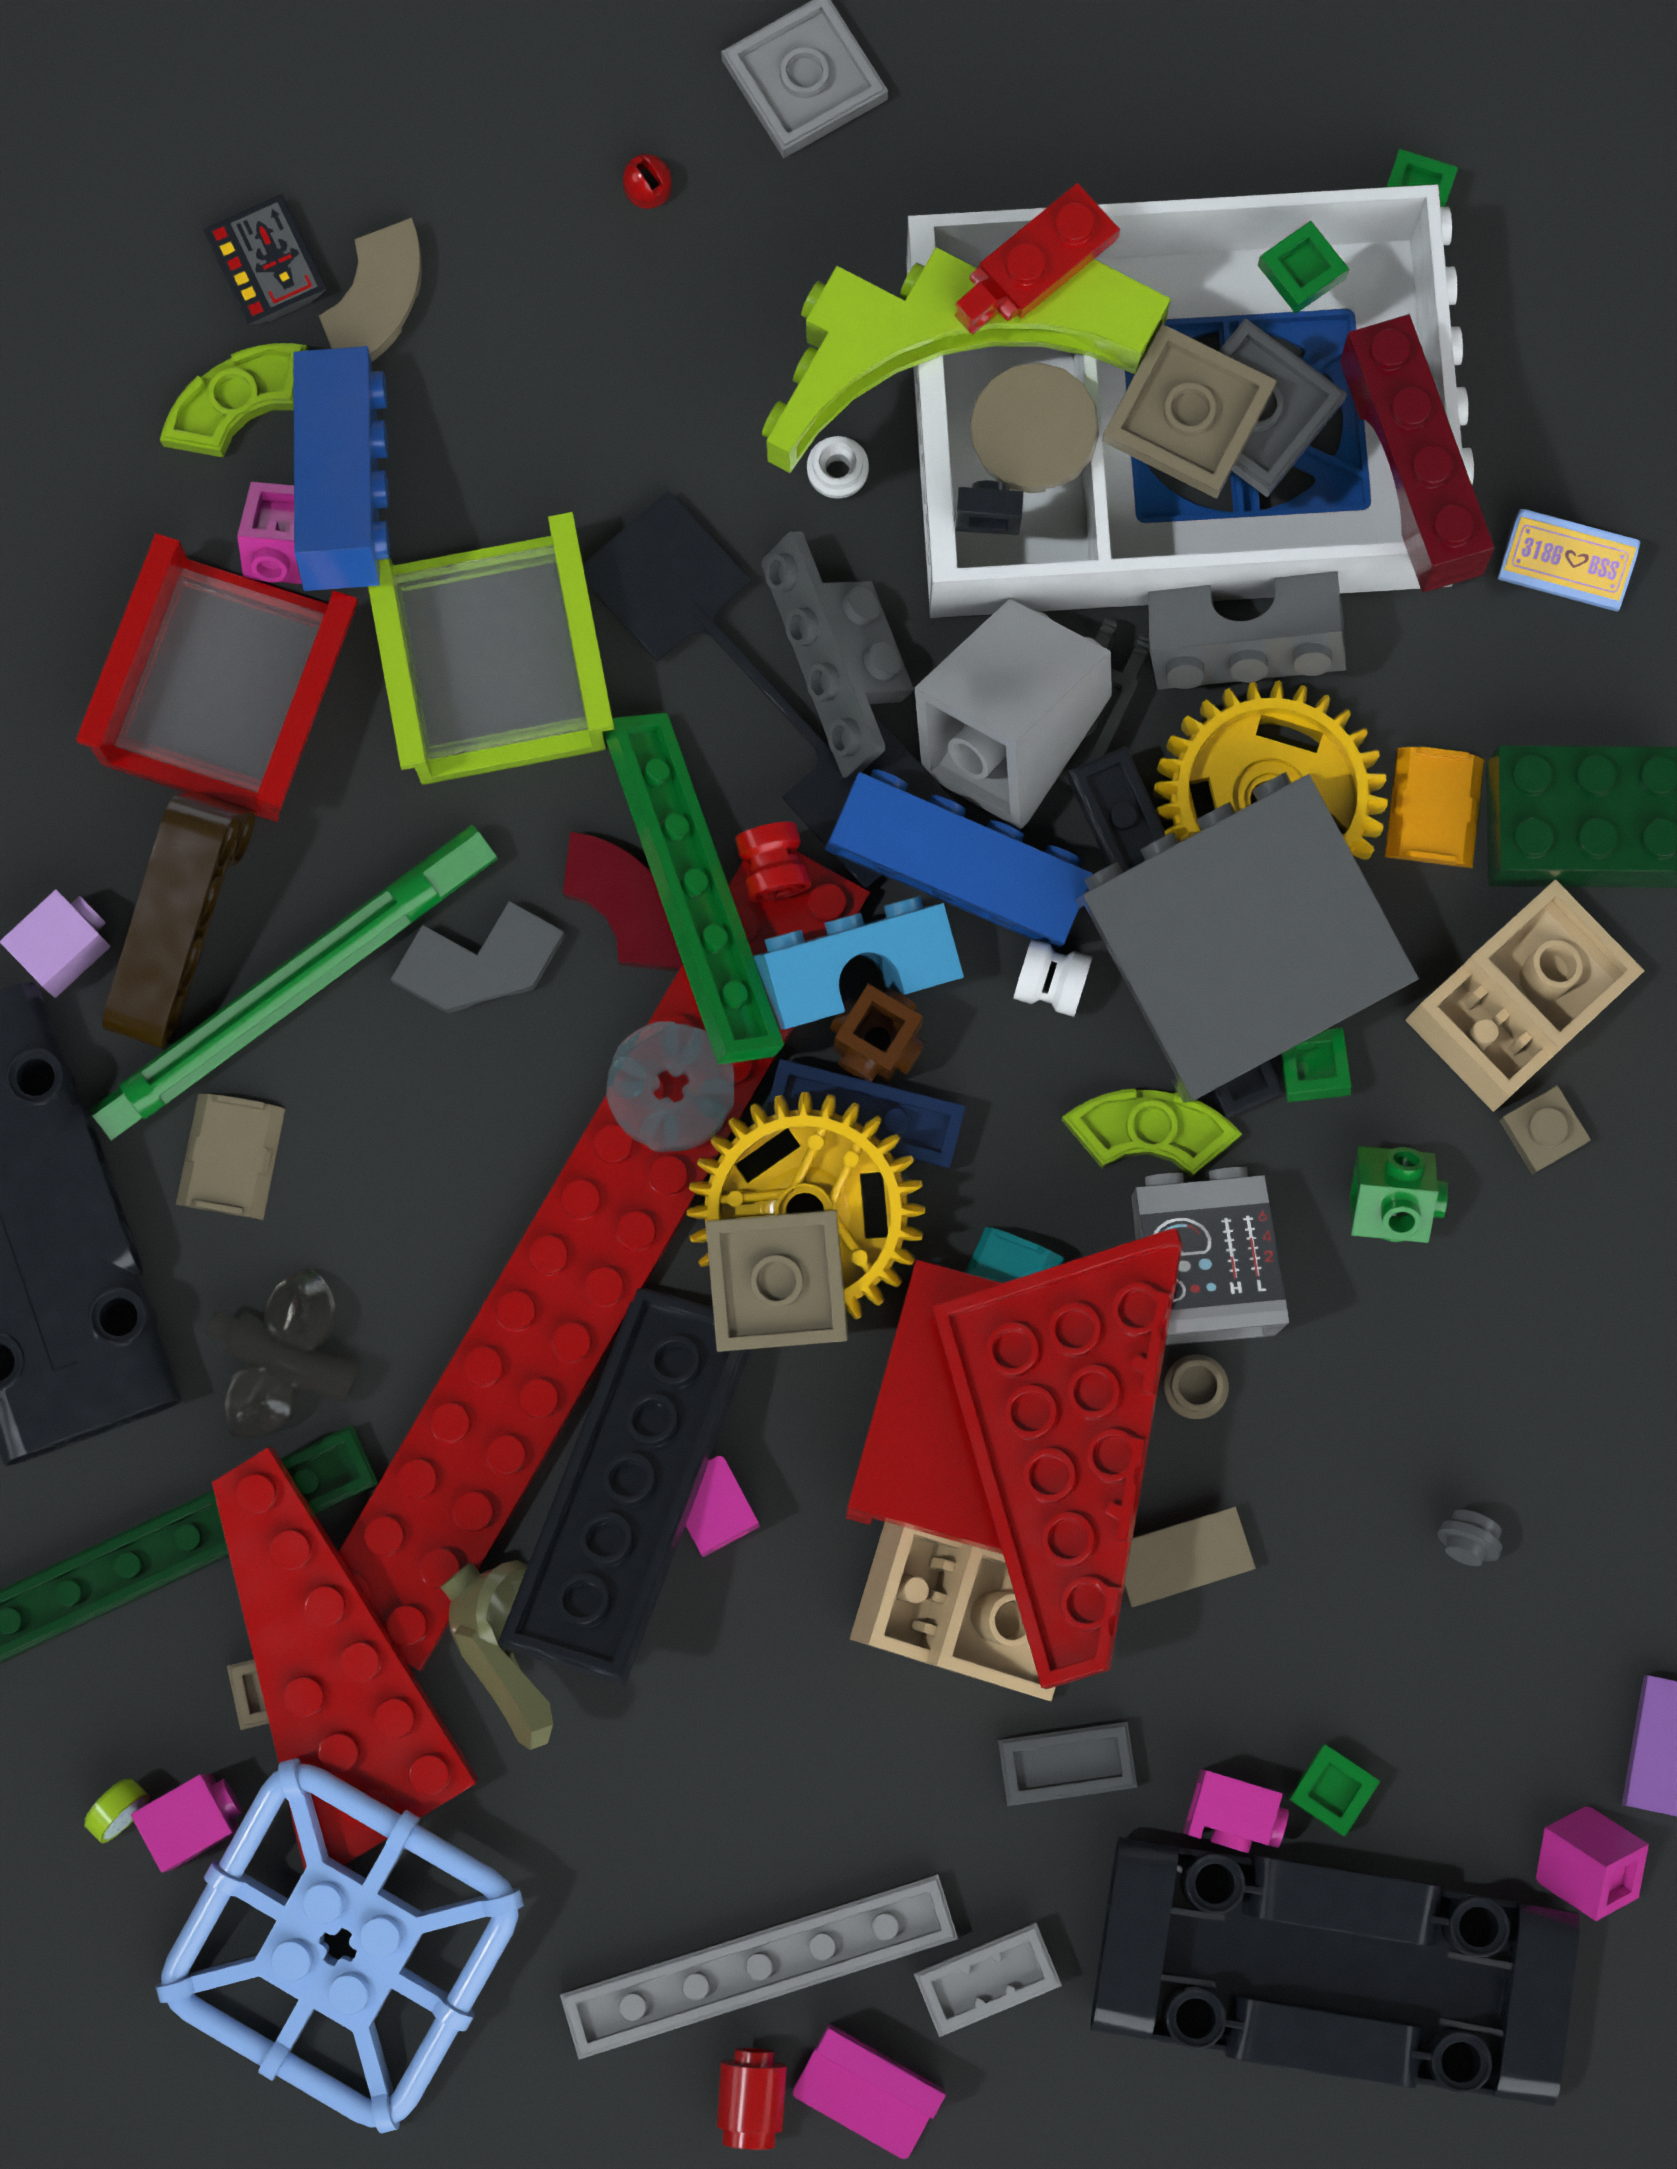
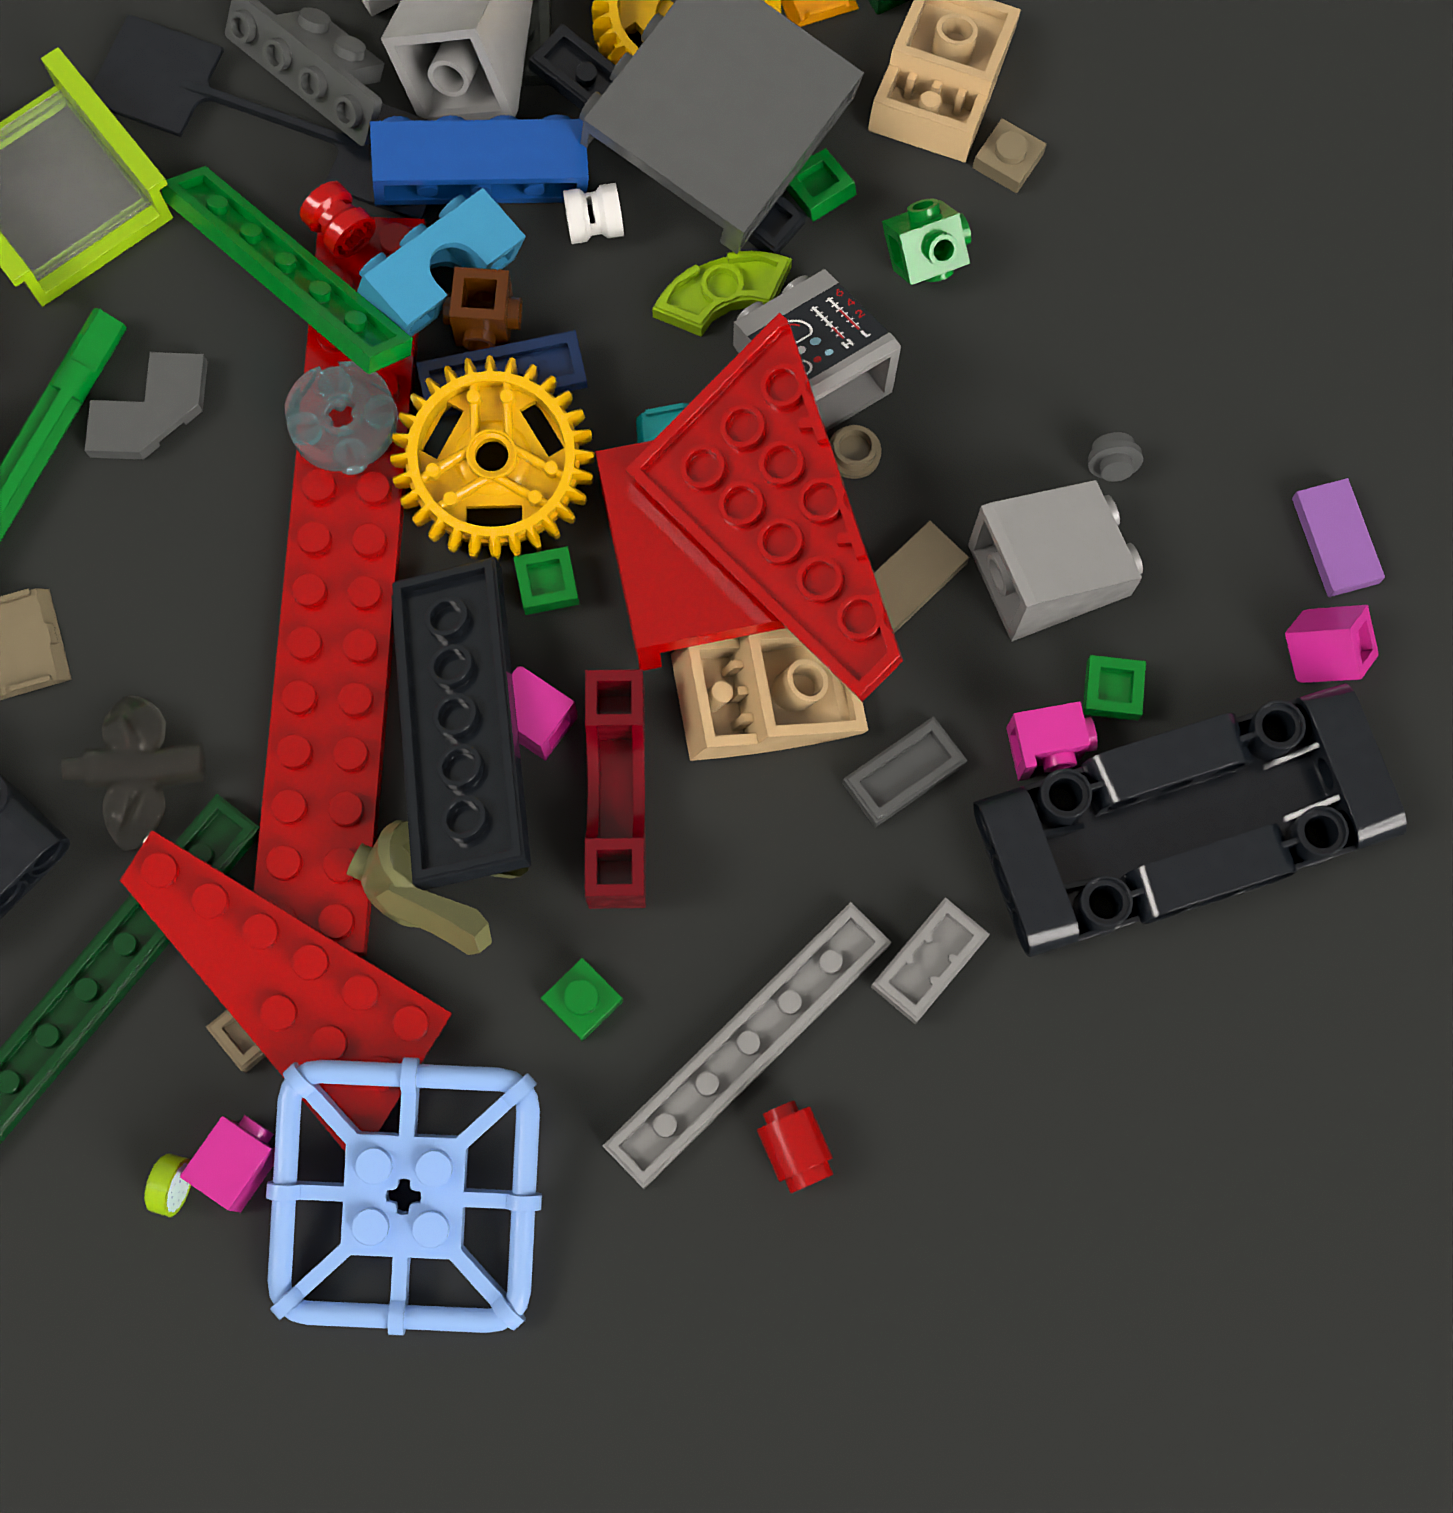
camera: 30 degrees left, 5 degrees down
dark red tile [563,832,683,972] -> none
dark tan tile [705,1209,849,1352] -> none
dark pink panel [793,2023,946,2159] -> none
none -> green plate [514,546,579,615]
none -> green plate [541,958,624,1042]
none -> dark red arch [585,669,646,909]
none -> light grey slope [968,480,1143,642]

